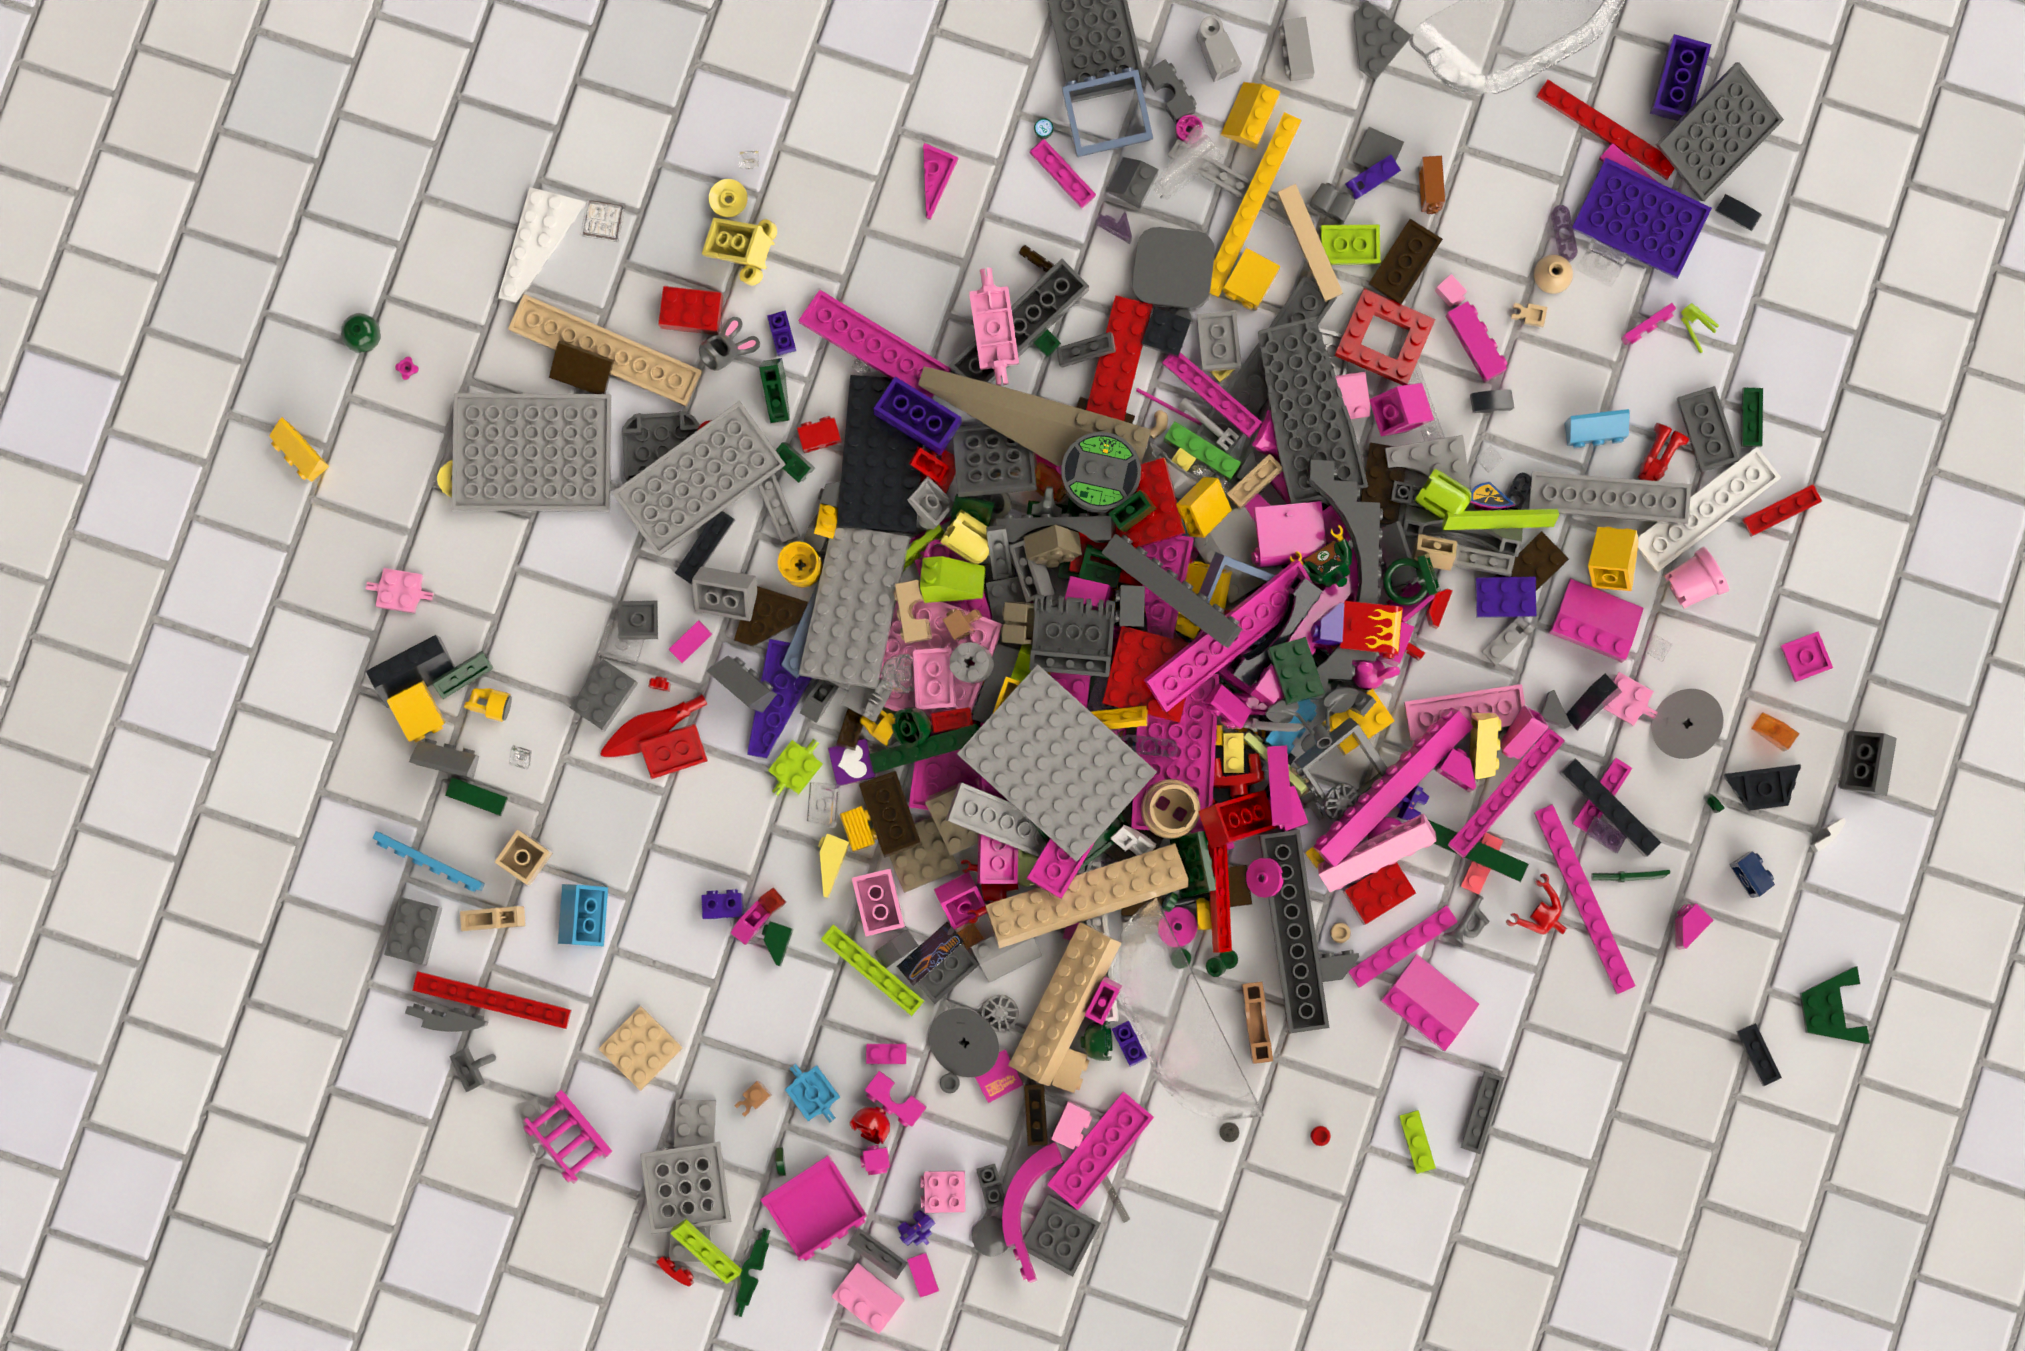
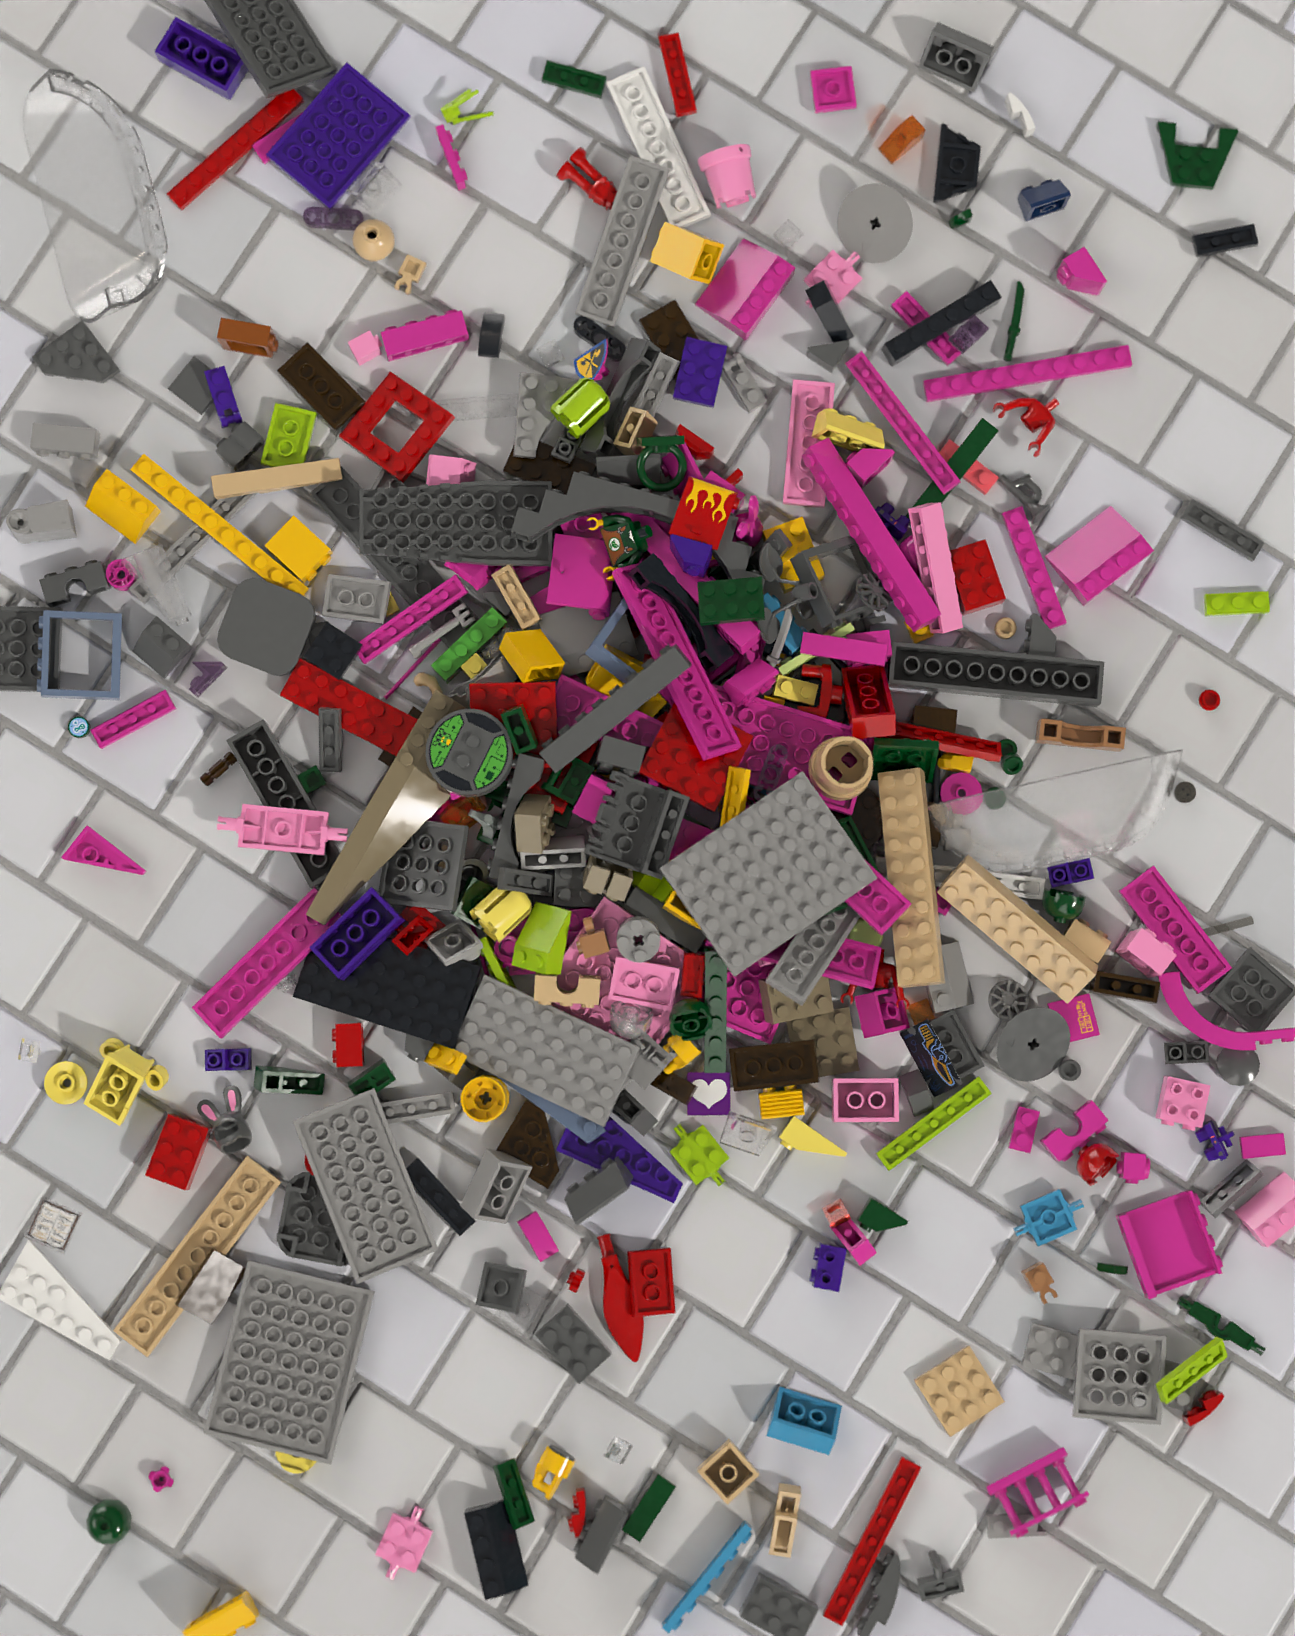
camera: 85 degrees left, 0 degrees up
yellow brick [386,680,446,743] -> none
dark pink brick [1085,977,1123,1025] -> none
white slope [1111,825,1156,856] -> none
dark green tile [1161,892,1178,912] -> none
dark pink plate [1246,858,1283,898] -> none
dark pink brick [1369,383,1434,437] -> none
lime tile [1442,509,1559,530] -> none
dark pink slope [1500,705,1549,759] -> none
slope [1564,409,1630,448] -> none
dark grey plate [1676,386,1739,472] -> none
black slope [1715,194,1762,231] -> none
none -> red slope [568,1487,586,1538]

